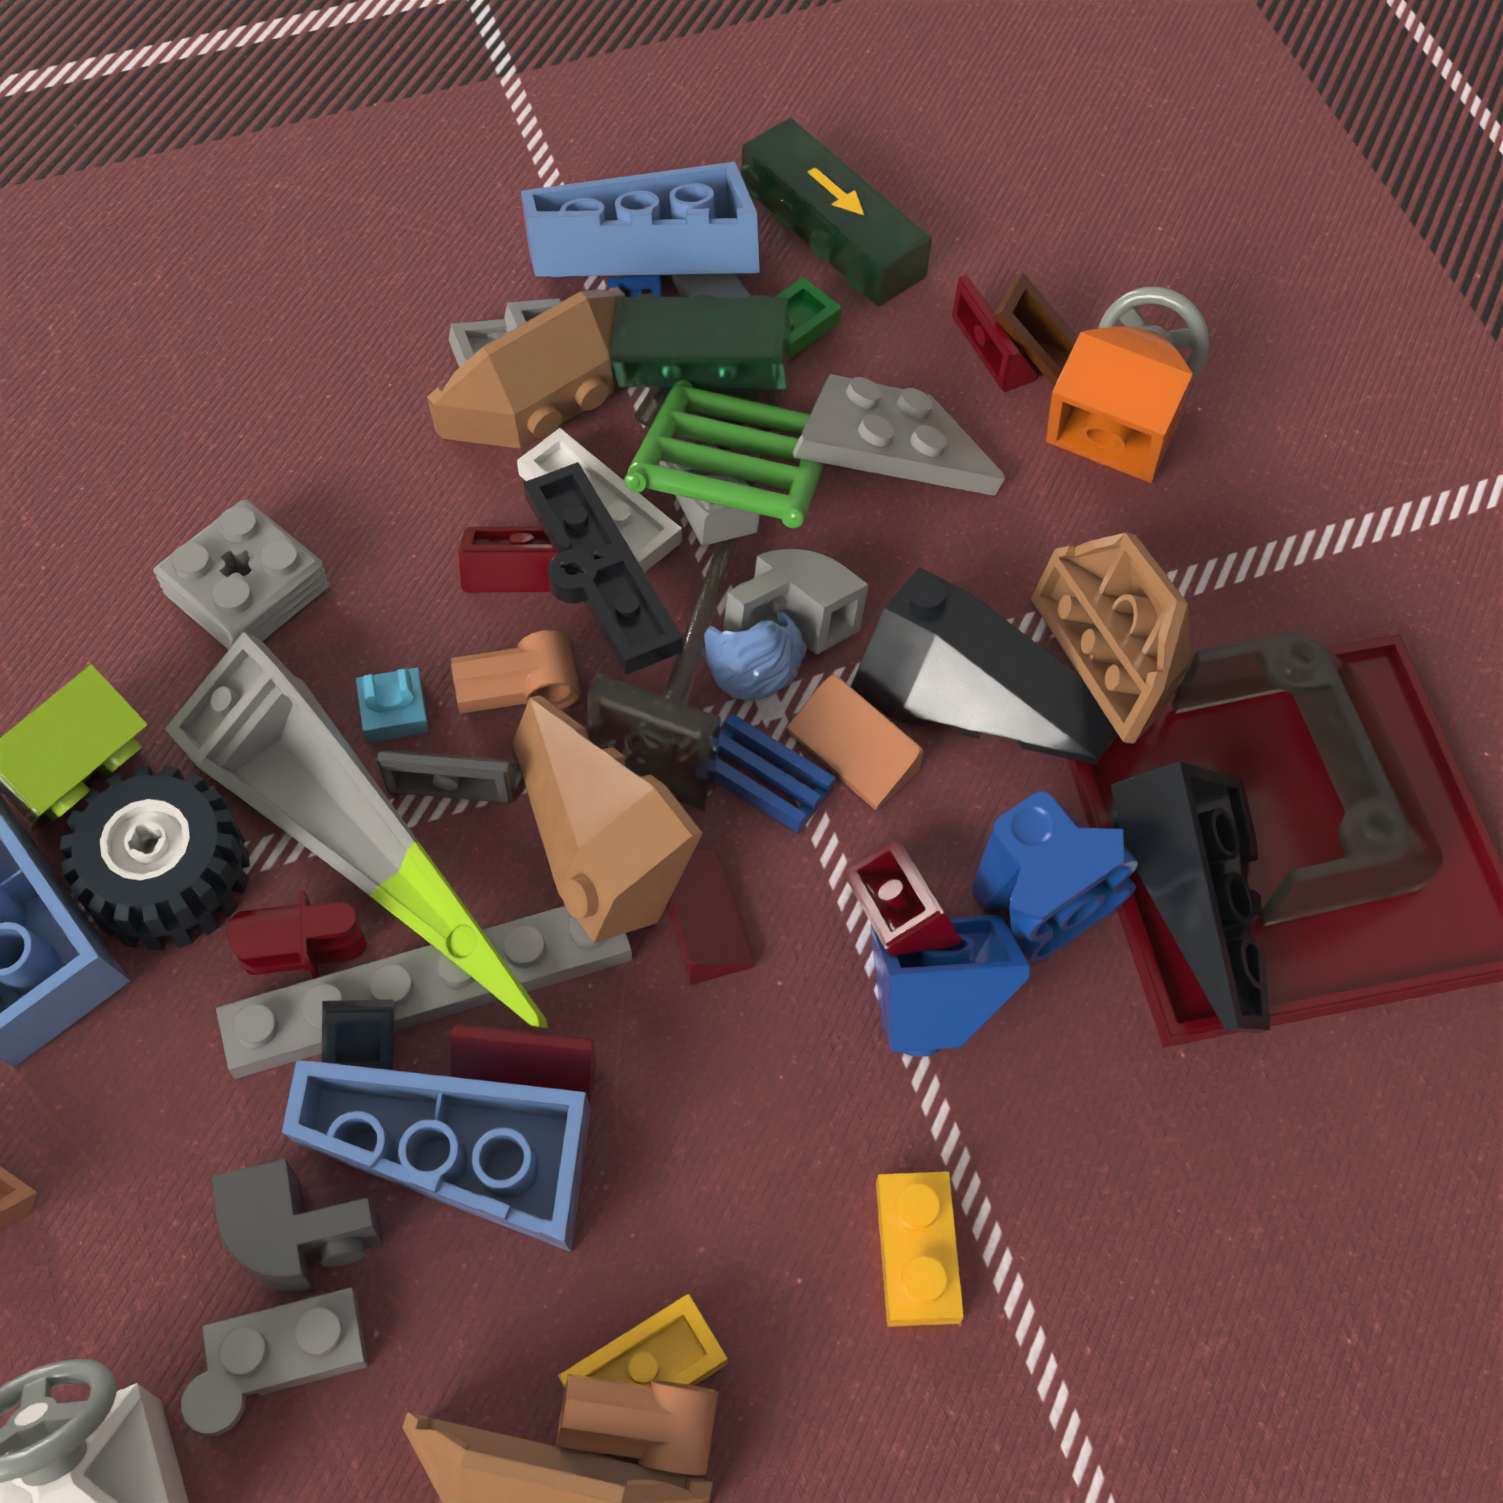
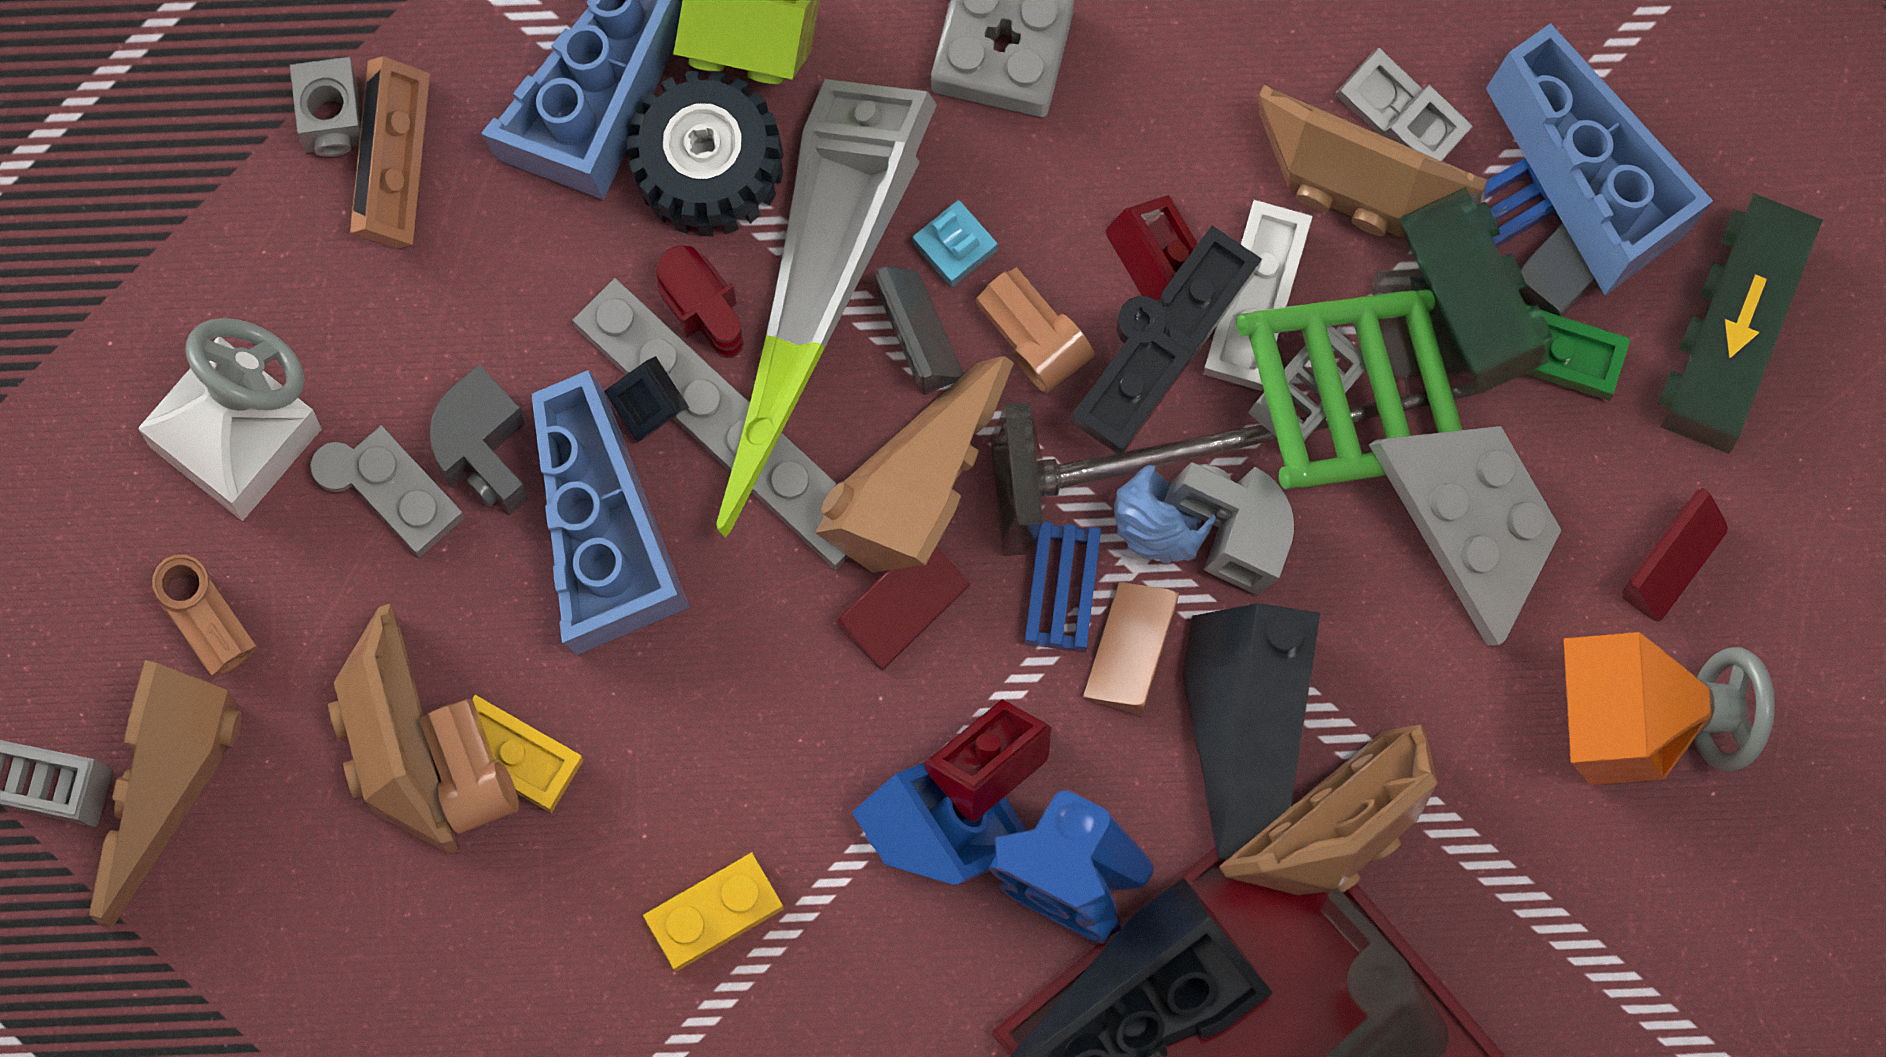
camera: 65 degrees right, 15 degrees up
dark red slope [451,1024,596,1104] -> none
reddish brown slope [993,273,1078,387] -> none

